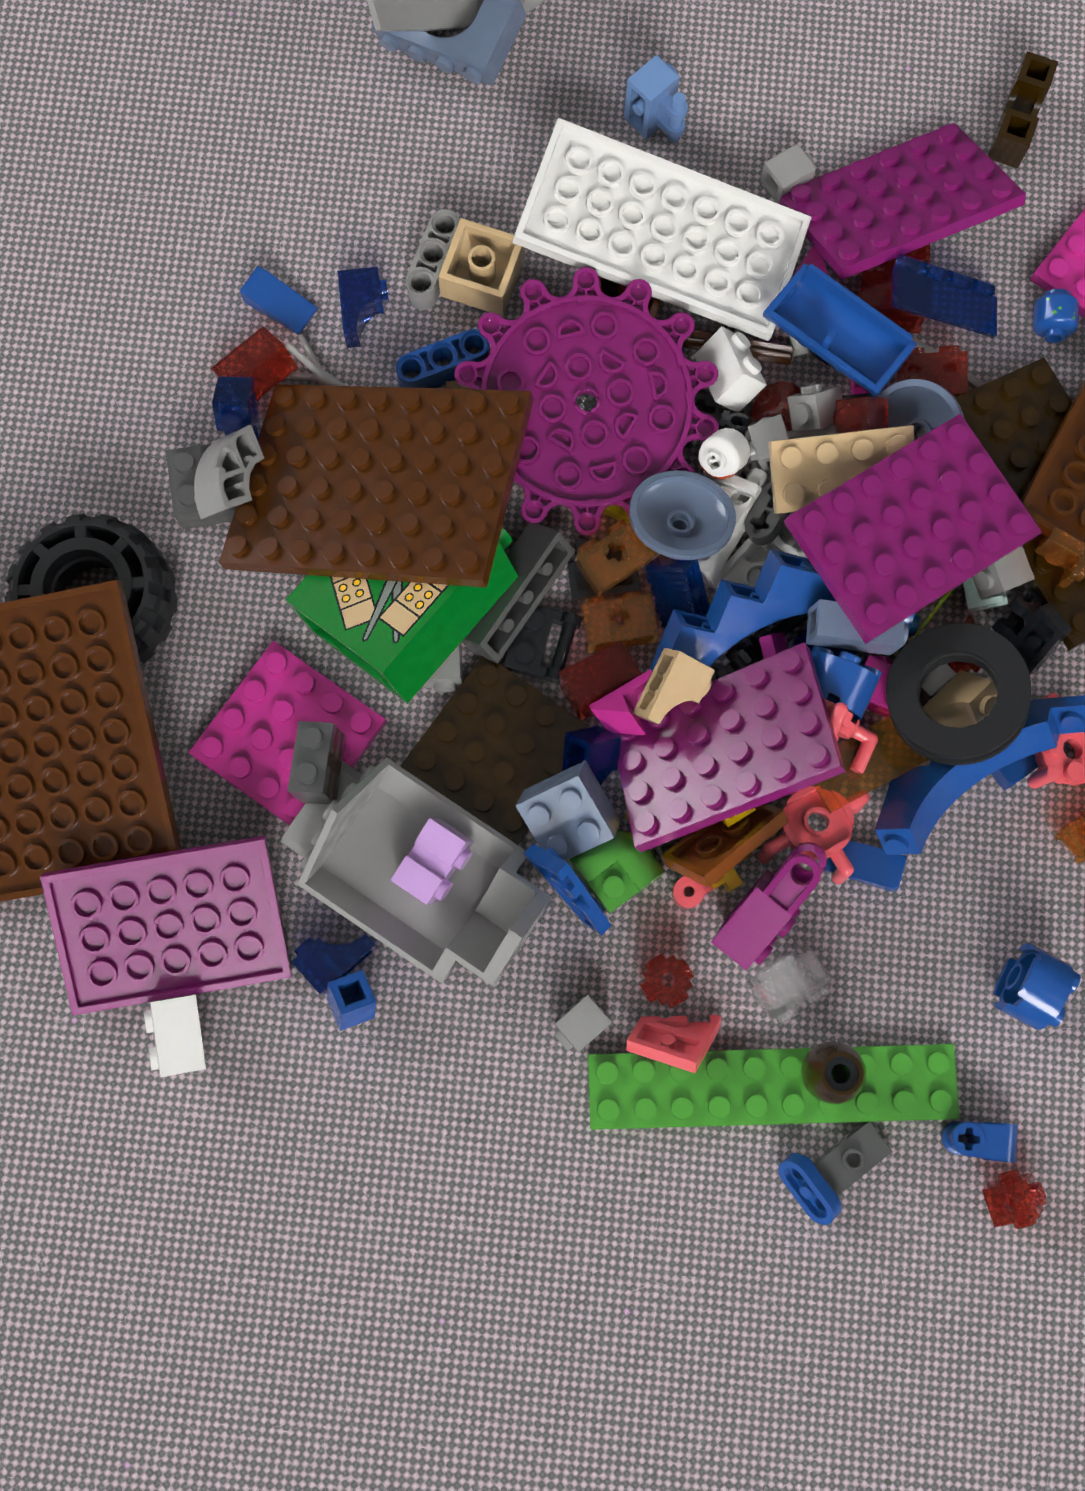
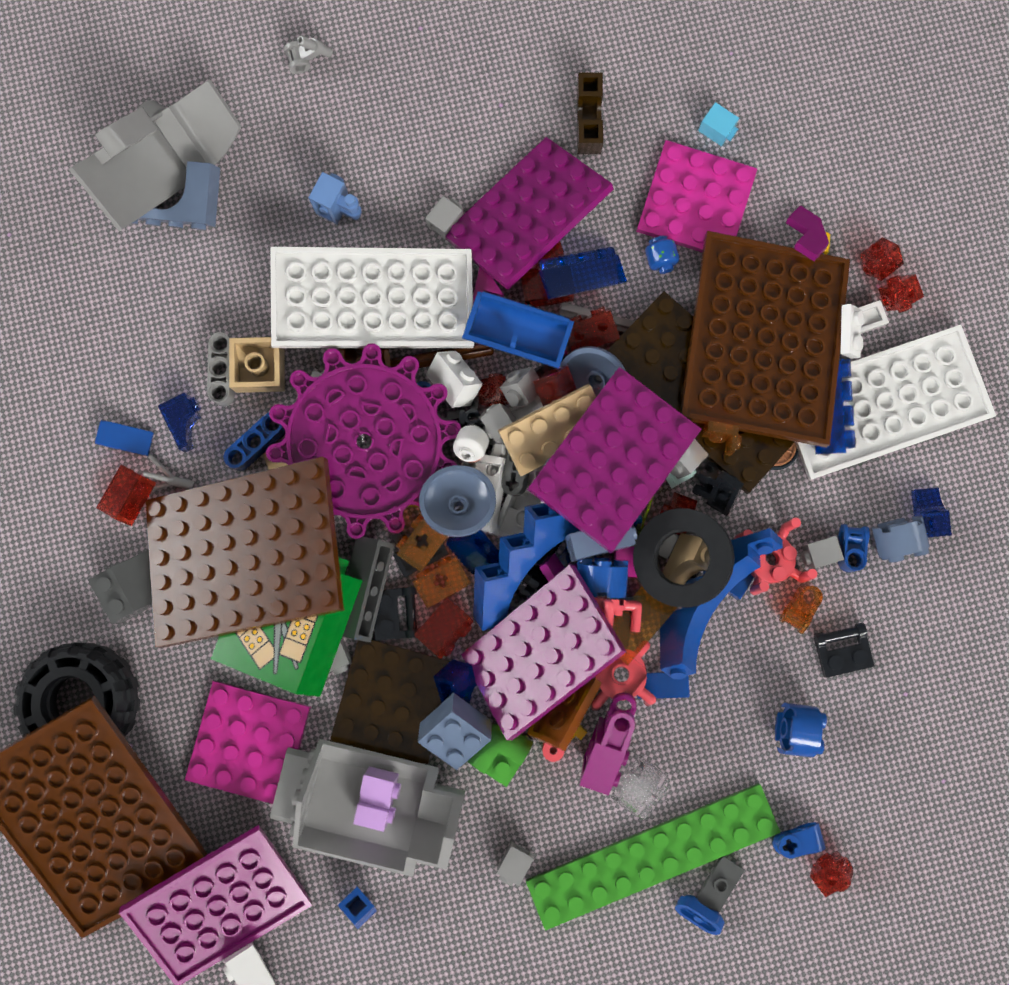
camera: 20 degrees left, 5 degrees up
light grey brick [194,425,264,519] -> none
clear blue arch [212,376,261,440] -> none
dark grey brick [288,721,346,804] -> none
clear blue arch [291,934,379,996] -> none
blue wing [523,843,612,936] -> none
dark pink slope [589,669,653,735] -> none
coral wing [626,1015,721,1073] -> none
tan arch [633,648,715,724] -> none
clear red brick [639,953,694,1009] -> none
dark brown piece [801,1042,866,1104] -> none

